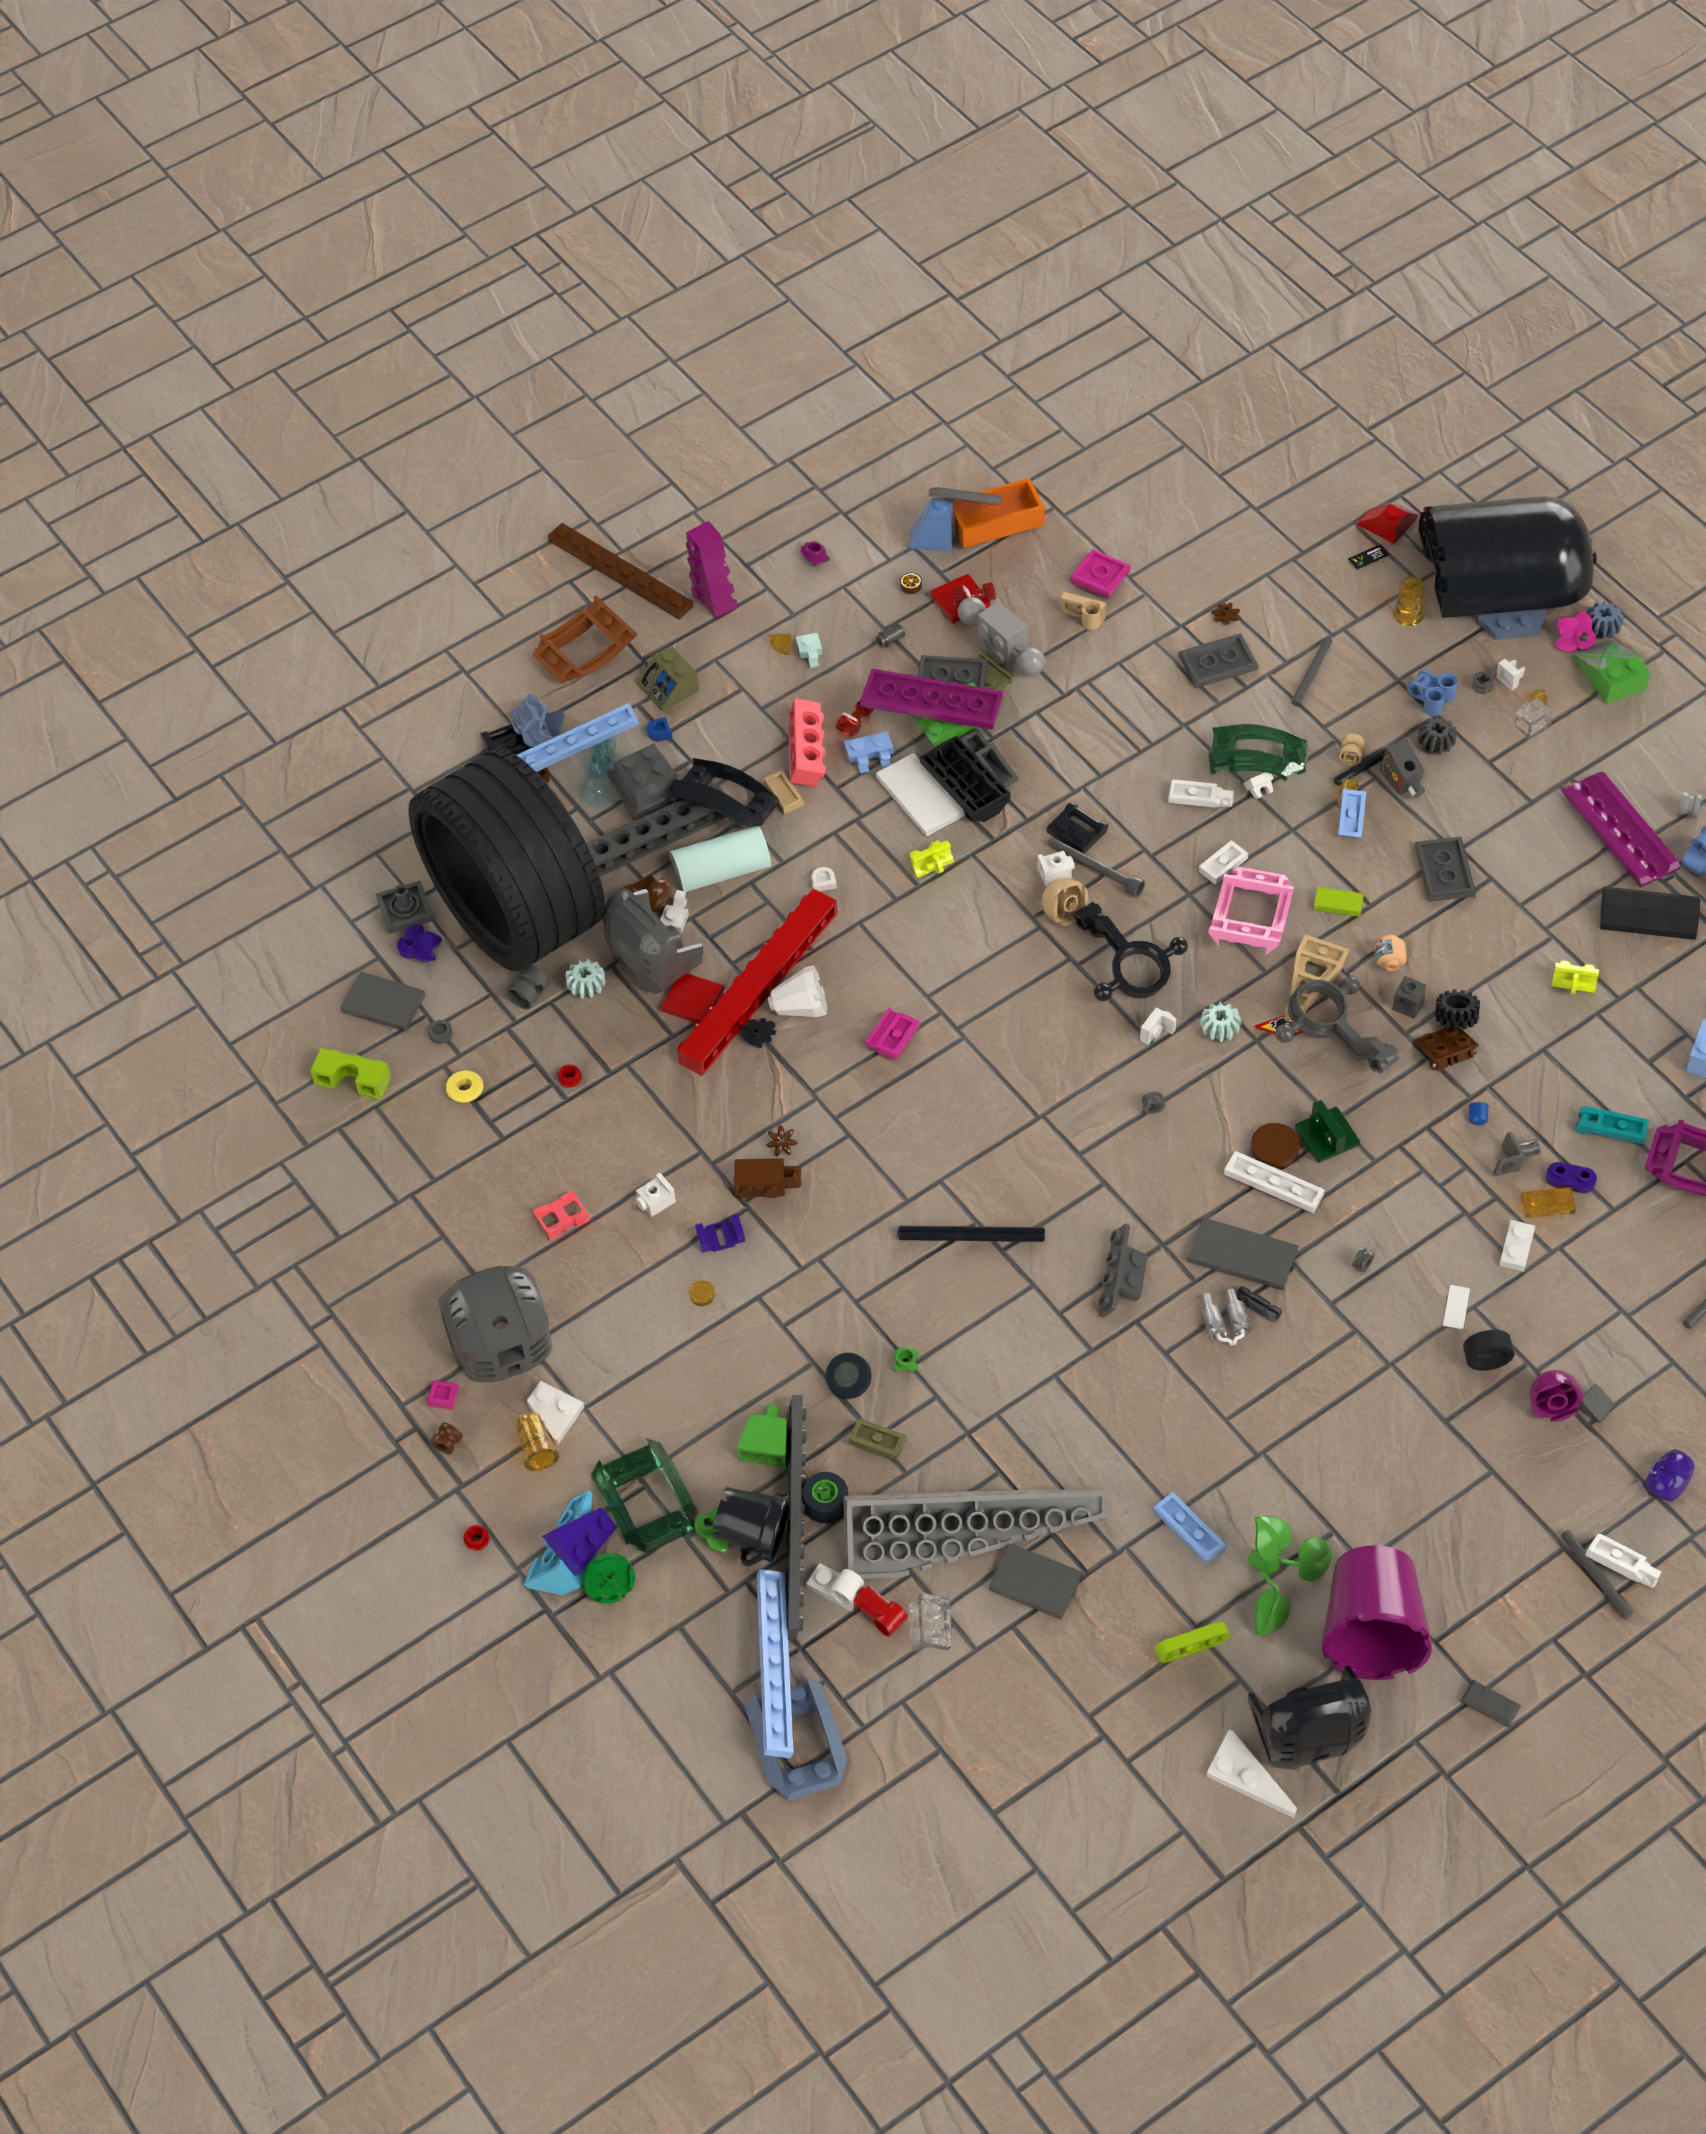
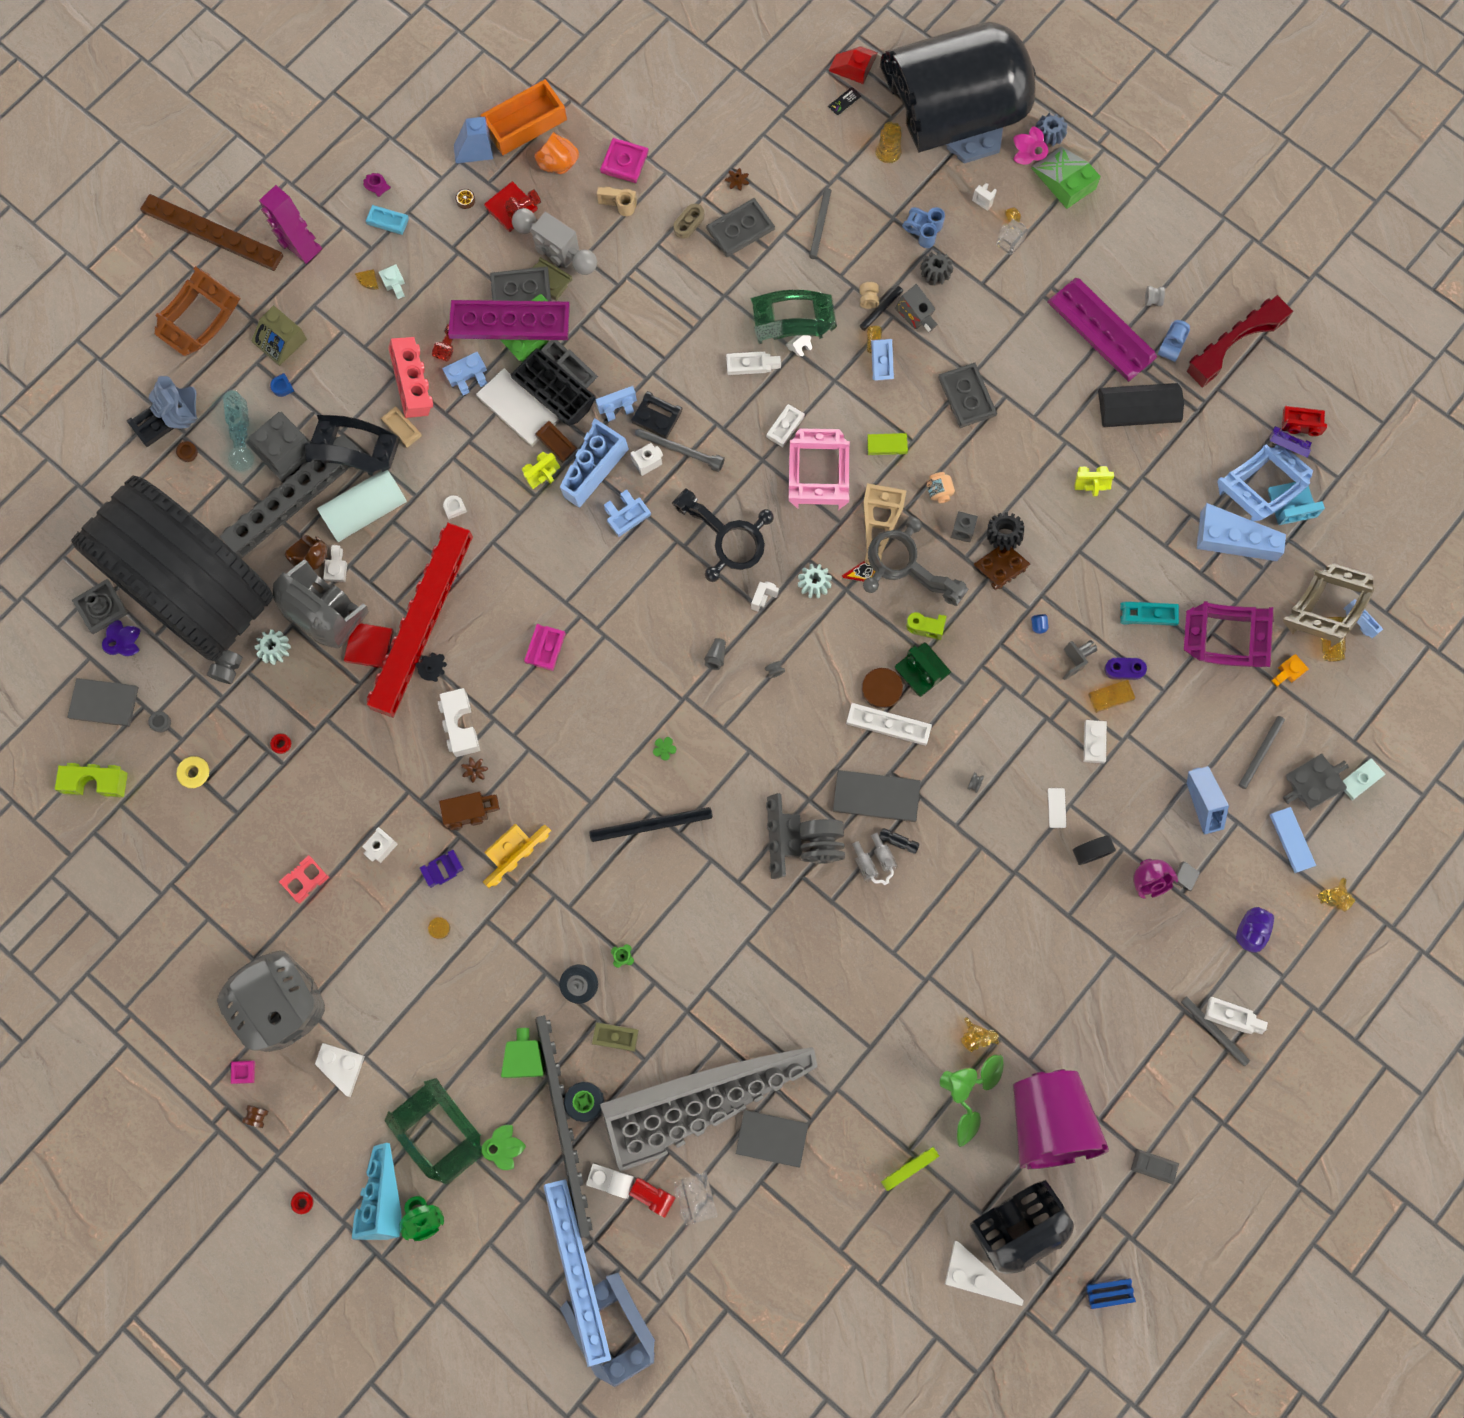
camera: 15 degrees left, 20 degrees up
light blue plate [517,703,639,772] -> none
clear yellow plant [517,1412,559,1471] -> none
dark purple wing [542,1507,617,1576] -> none
black piece [712,1487,790,1567] -> none
white cone [768,965,828,1017] -> none
dark grey pin [876,623,906,648] -> none
dark grey tile [928,487,1001,505] -> none
tan cylinder [1042,877,1088,926] -> none
light blue tile [1153,1492,1226,1564] -> none
dark grey bush [1472,671,1494,694] -> none
none -> medium azure plate [366,205,409,235]
none -> white arch [438,688,480,757]
none -> yellow bracket [483,824,551,888]
none -> orange helmet [534,132,579,174]
none -> reddish brown tile [535,421,577,463]
none -> light blue wedge [560,418,629,508]
none -> light blue plate [596,386,637,422]
none -> light blue plate [604,489,651,537]
none -> bright green plant [653,737,677,761]
none -> dark tan plate [674,204,704,238]
none -> dark grey cone [704,638,726,670]
none -> dark grey wheel [800,819,845,864]
none -> lime leg [906,612,947,640]
none -> clear yellow animal [960,1017,999,1052]
none -> blue tile [1086,1278,1136,1309]
none -> medium blue slope [1187,766,1229,835]

